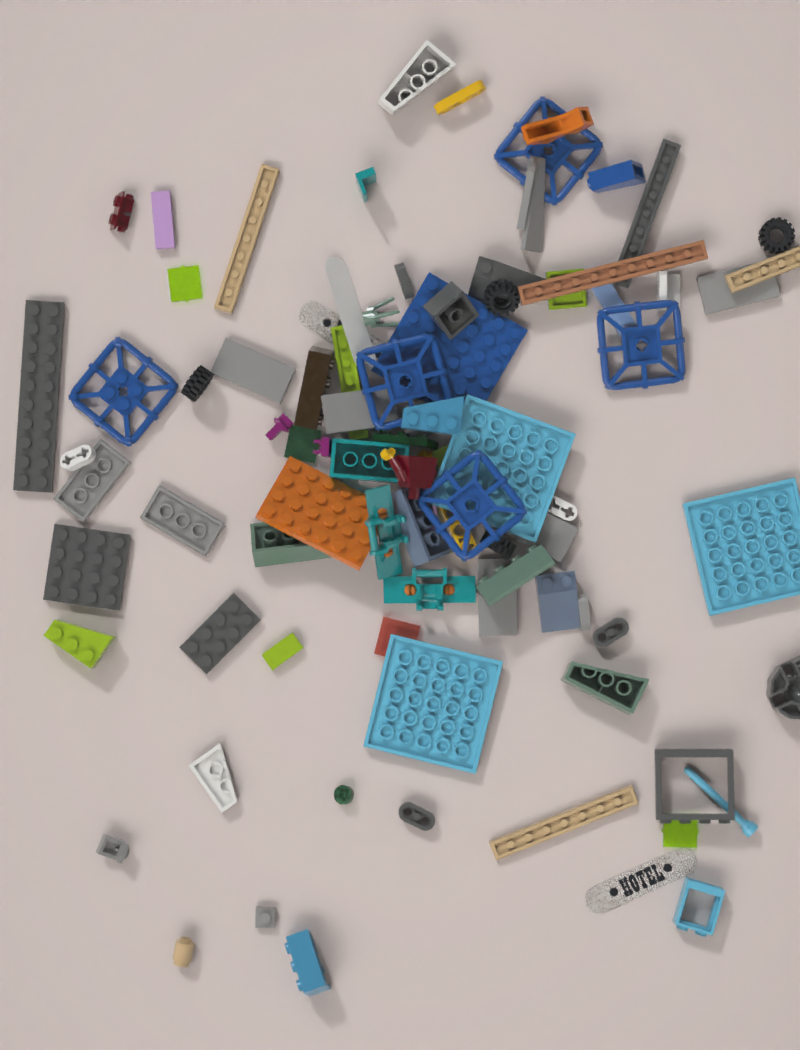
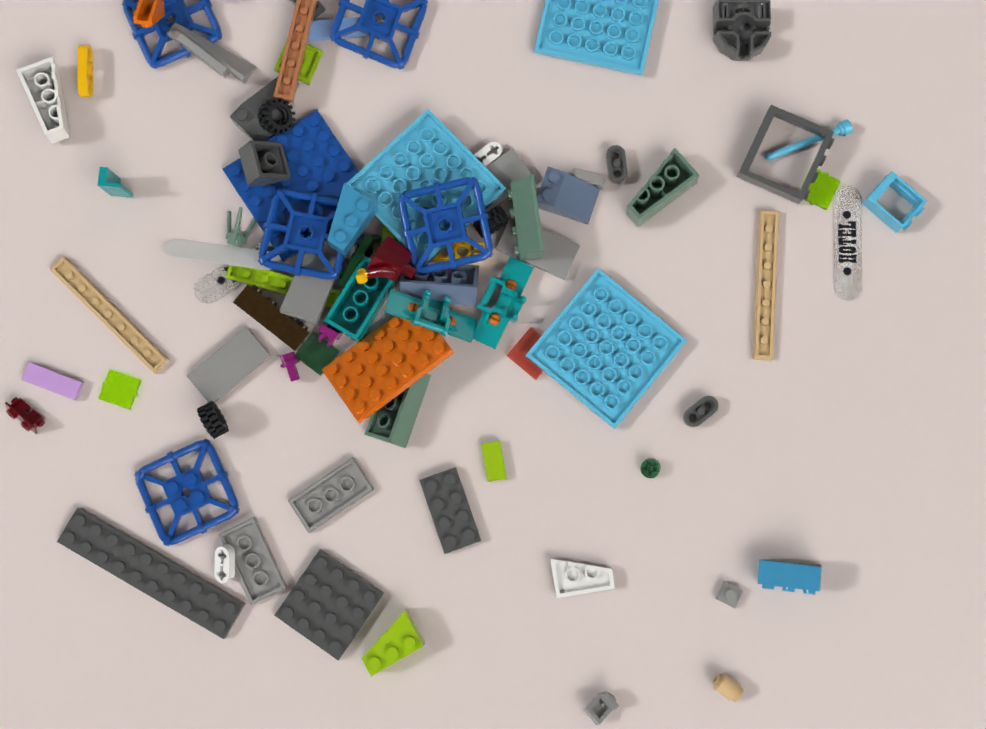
camera: 65 degrees left, 5 degrees down
dark grey beam [394,263,414,300] -> none

